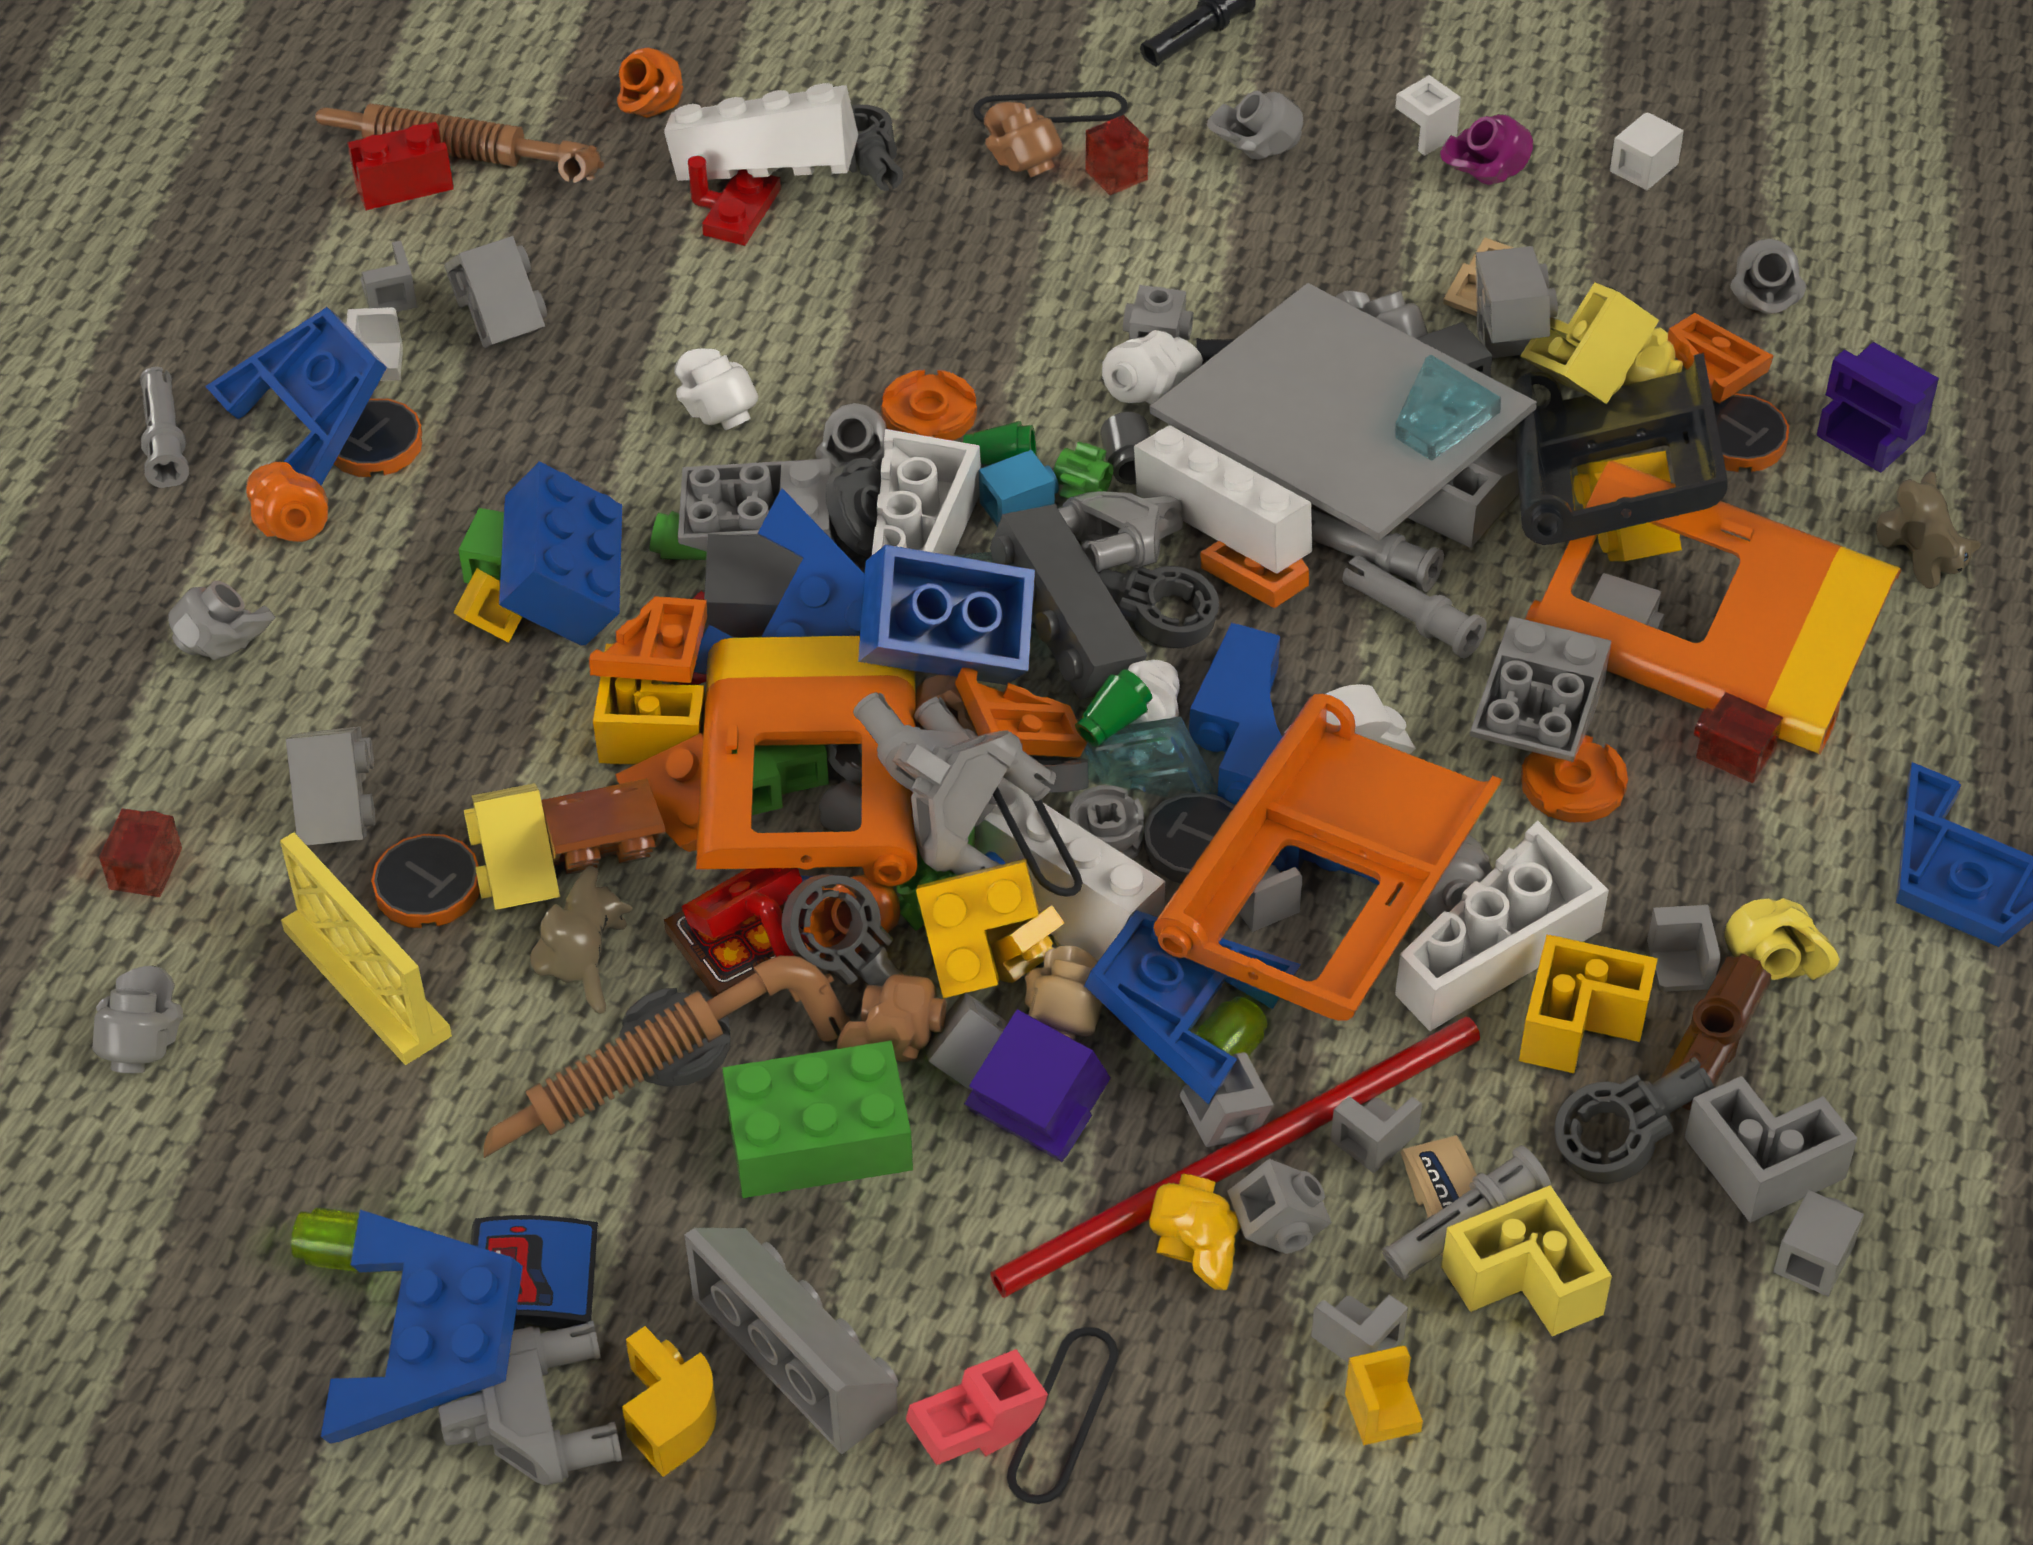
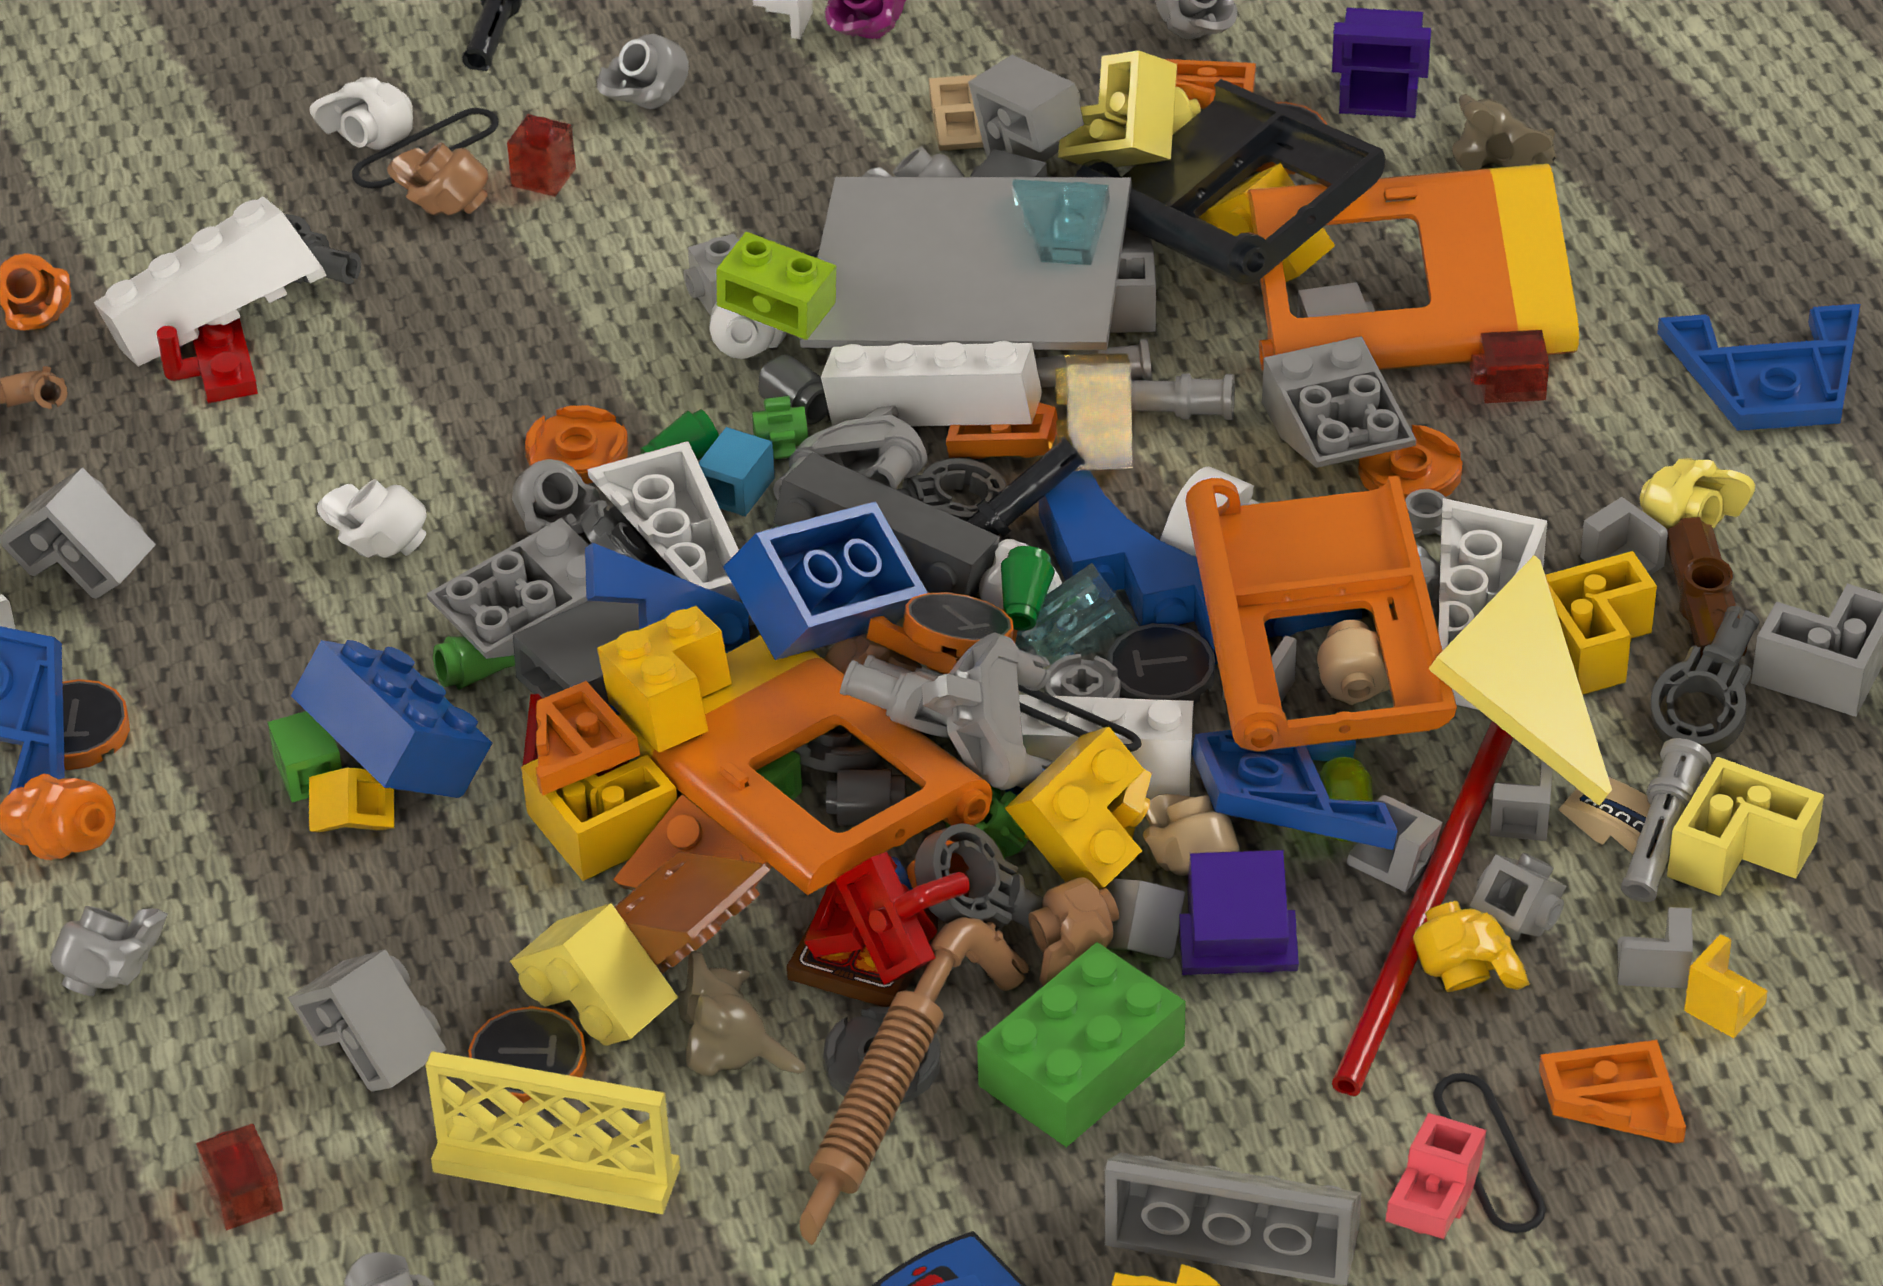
camera: 35 degrees left, 5 degrees down
none -> white head [310,77,413,150]
none -> yellow brick [597,605,732,753]
none -> lime brick [716,232,837,340]
none -> red plate [835,852,969,985]
none -> tile [903,593,1014,657]
none -> black pin [966,436,1086,537]
none -> clear yellow brick [1055,353,1133,470]
none -> tan head [1317,620,1390,705]
none -> light grey plate [1405,489,1446,538]
none -> light yellow tile [1429,555,1612,806]
none -> orange wing [1539,1040,1686,1144]

